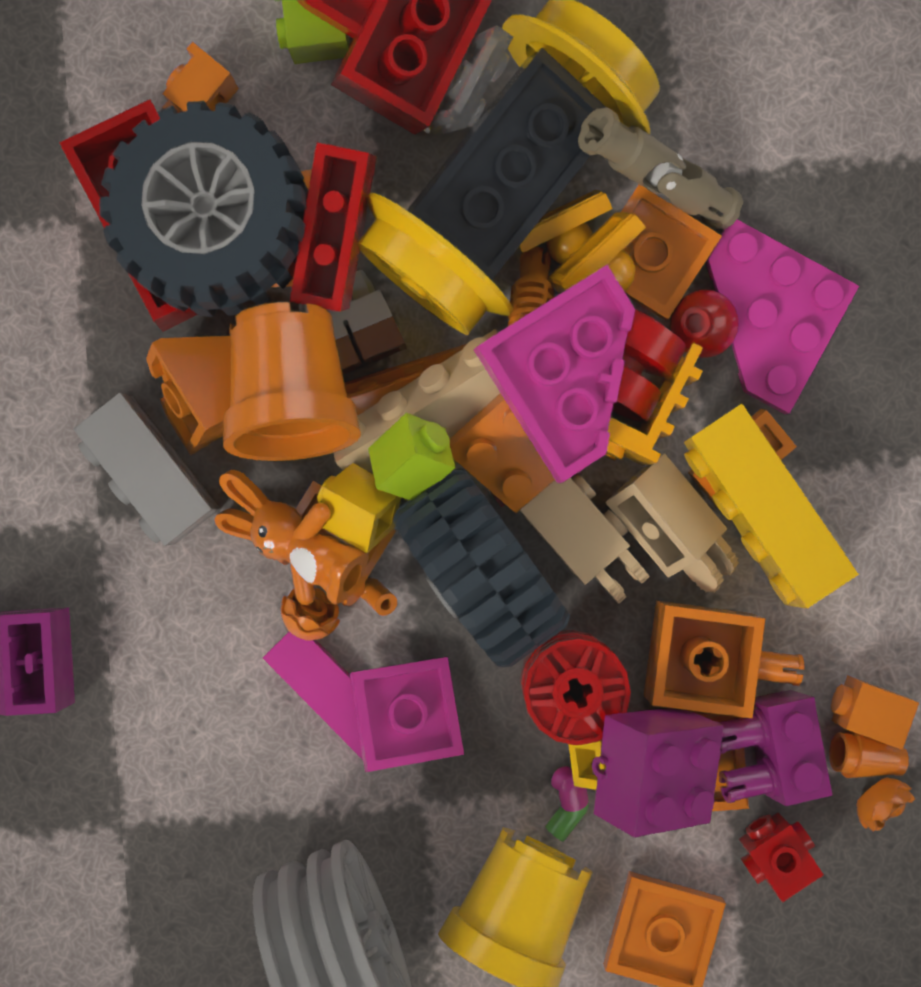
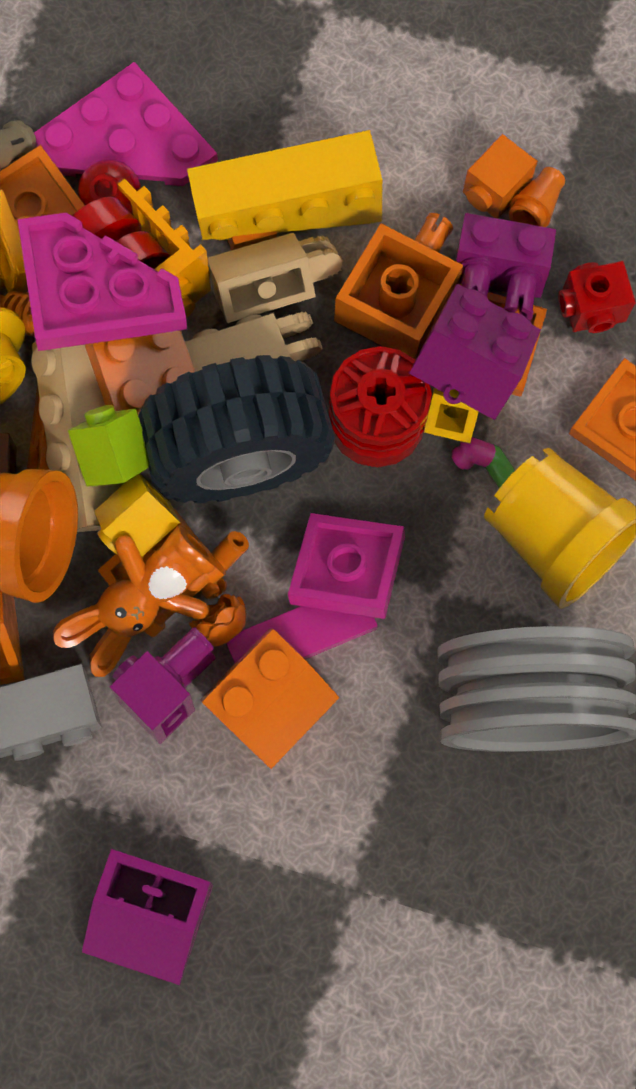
camera: 75 degrees left, 15 degrees down
orange plate [857,777,915,832] -> none
none -> magenta brick [109,627,216,744]
none -> orange slope [200,629,340,769]

